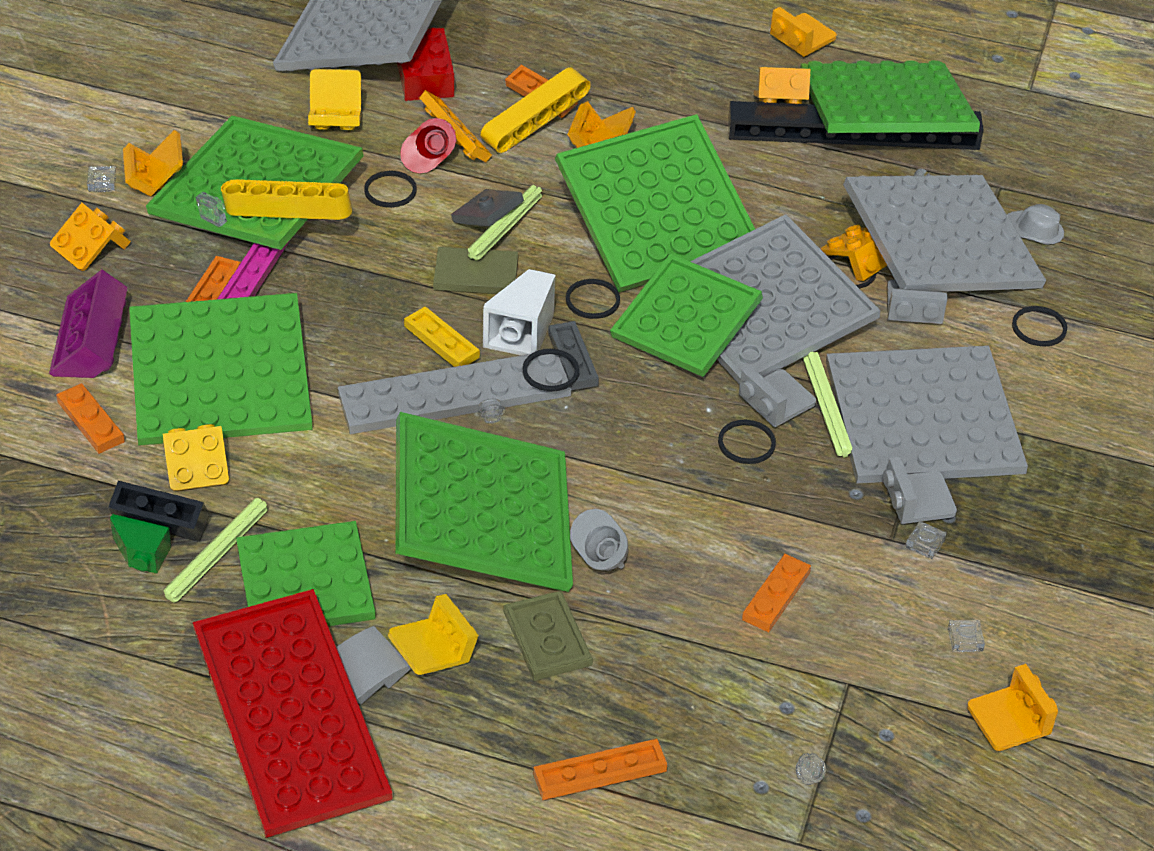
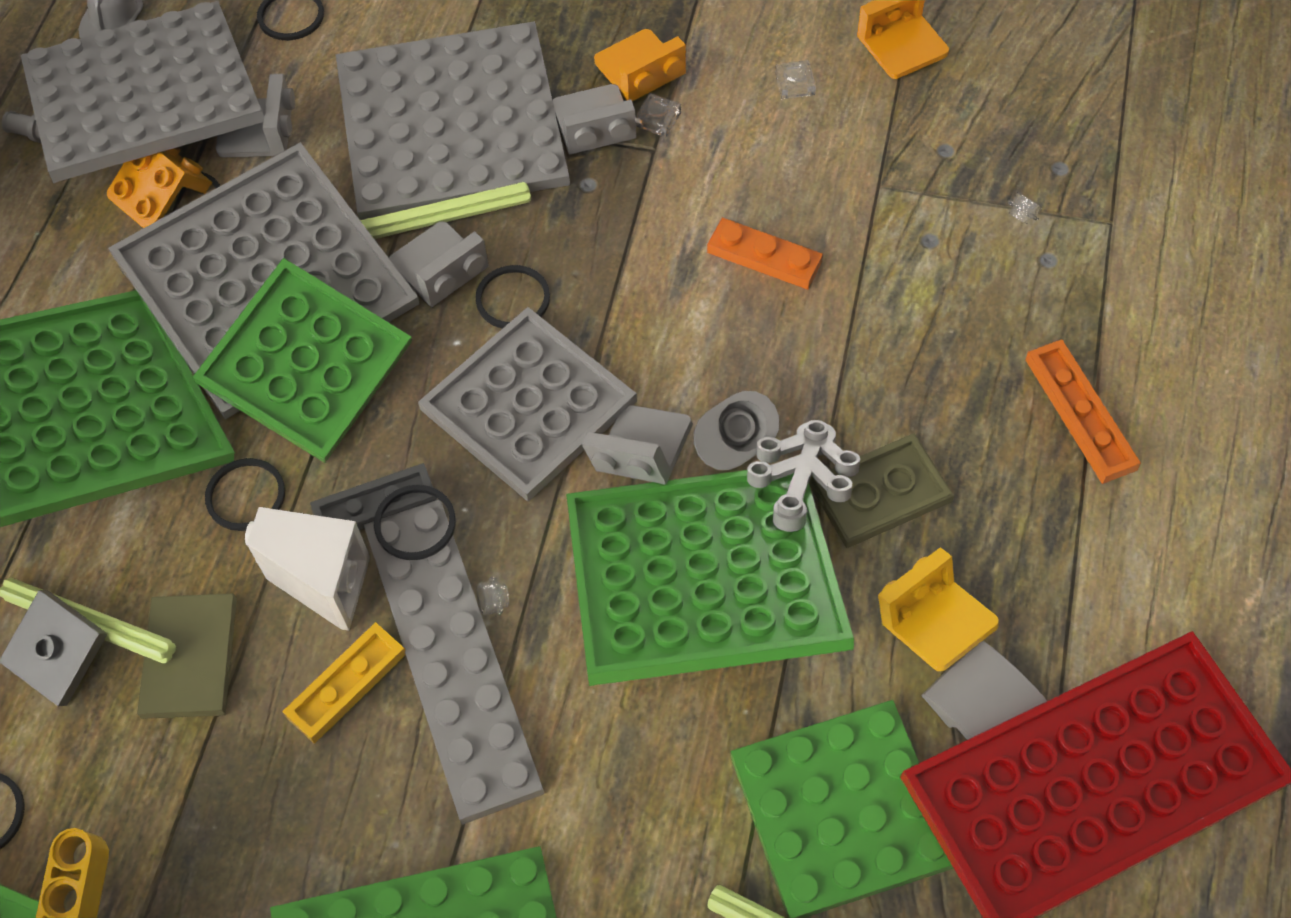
camera: 90 degrees left, 15 degrees up
none -> light grey plate [418,307,637,502]
none -> light grey bracket [582,405,693,485]
none -> light orange bracket [594,29,686,101]
none -> light grey plant [747,420,860,532]

